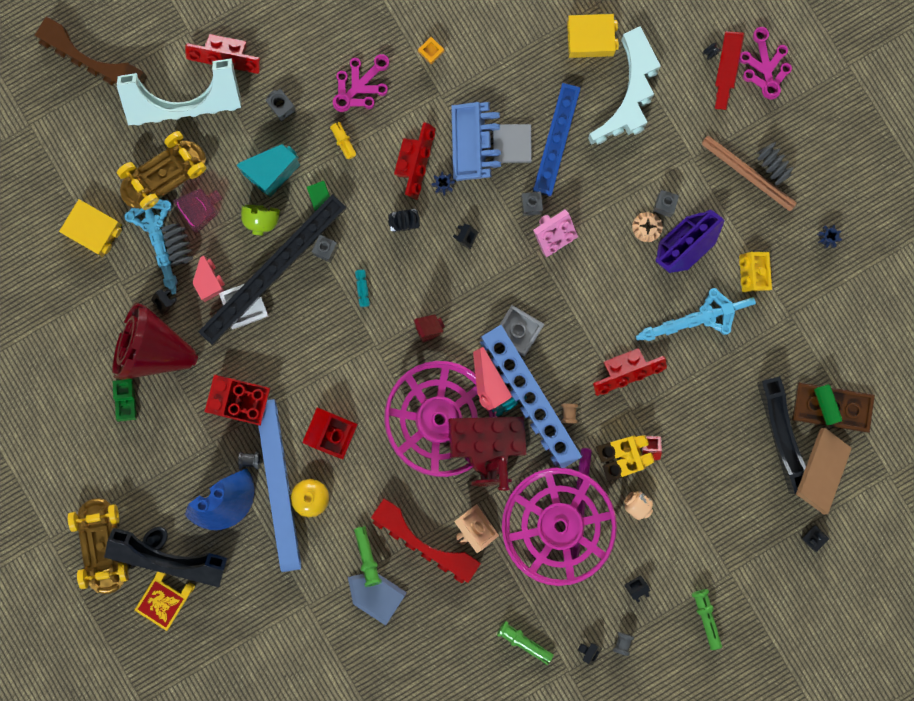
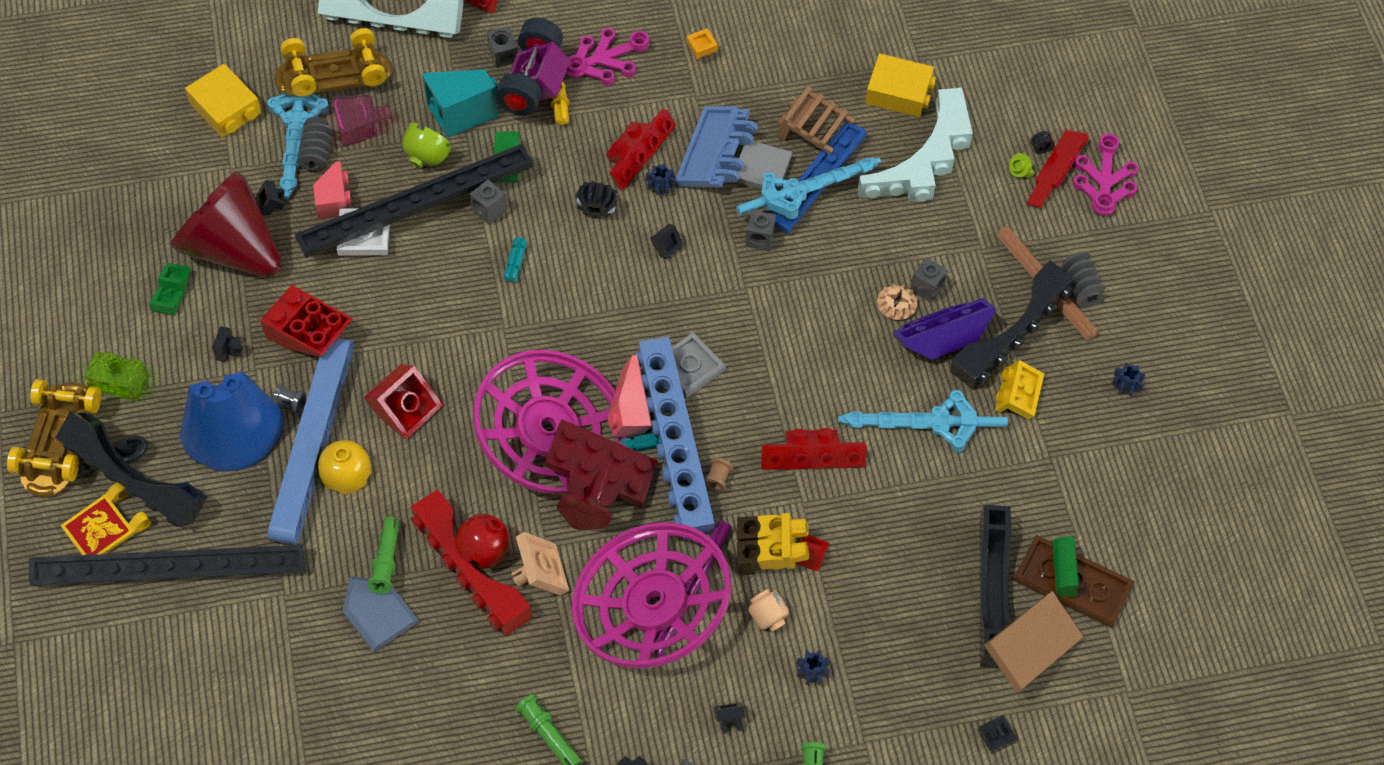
camera: 20 degrees right, 25 degrees down
dark red slope [413,315,445,343] -> none
bright pink plate [533,210,578,257] -> none
none -> black plate [29,545,306,585]
none -> clear neon green brick [84,351,149,402]
none -> black tile [212,326,243,363]
none -> red cylinder [455,514,510,568]
none -> brick [495,17,570,116]
none -> medium azure bar [736,157,881,219]
none -> medium nougat plate [777,86,855,154]
none -> dark blue gear [796,650,830,685]
none -> black arch [950,260,1074,390]
none -> lime plate [1009,153,1035,179]

